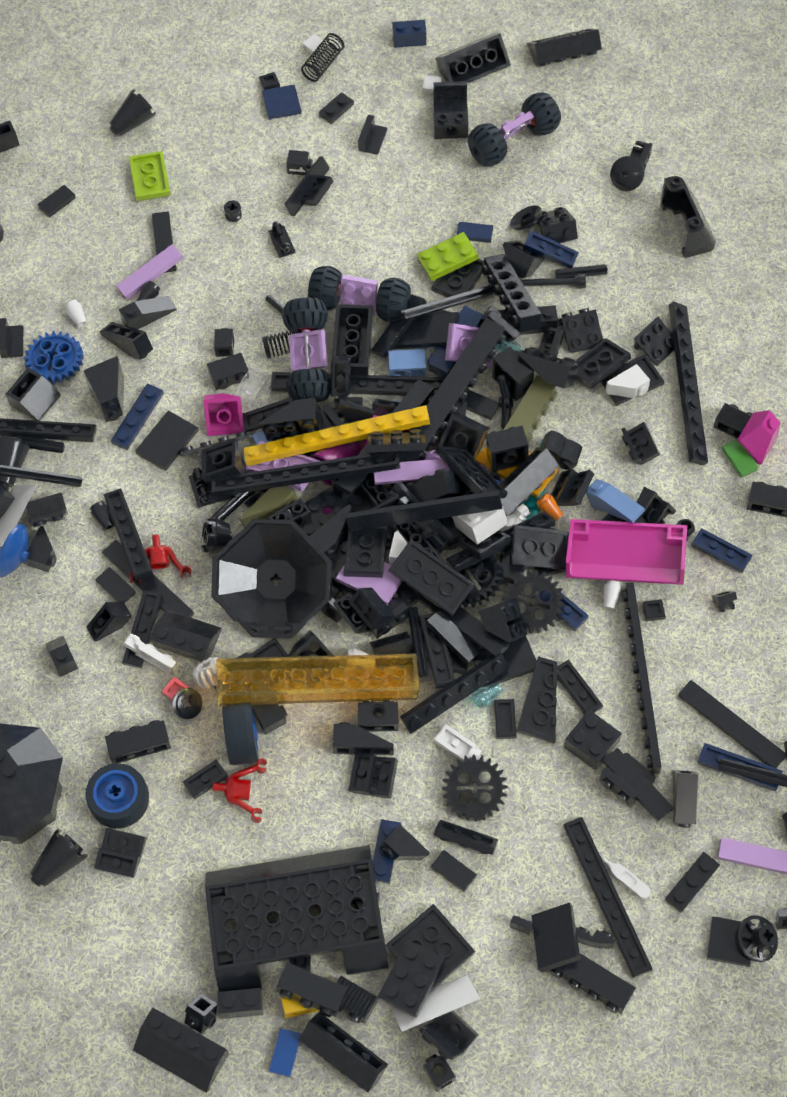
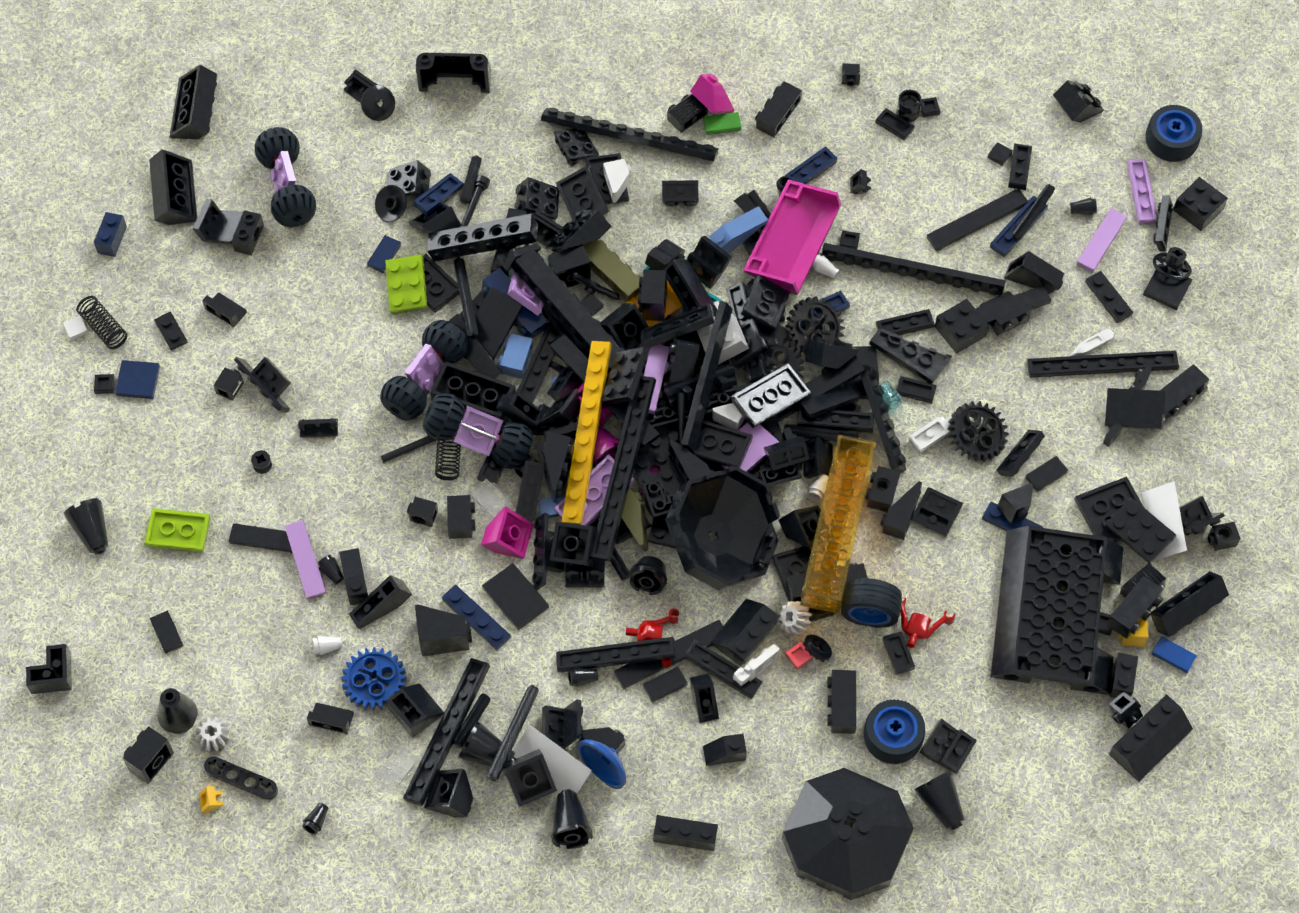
camera: 75 degrees left, 0 degrees up
white tile [422,75,442,93] -> none
orange cone [536,493,564,521] -> none

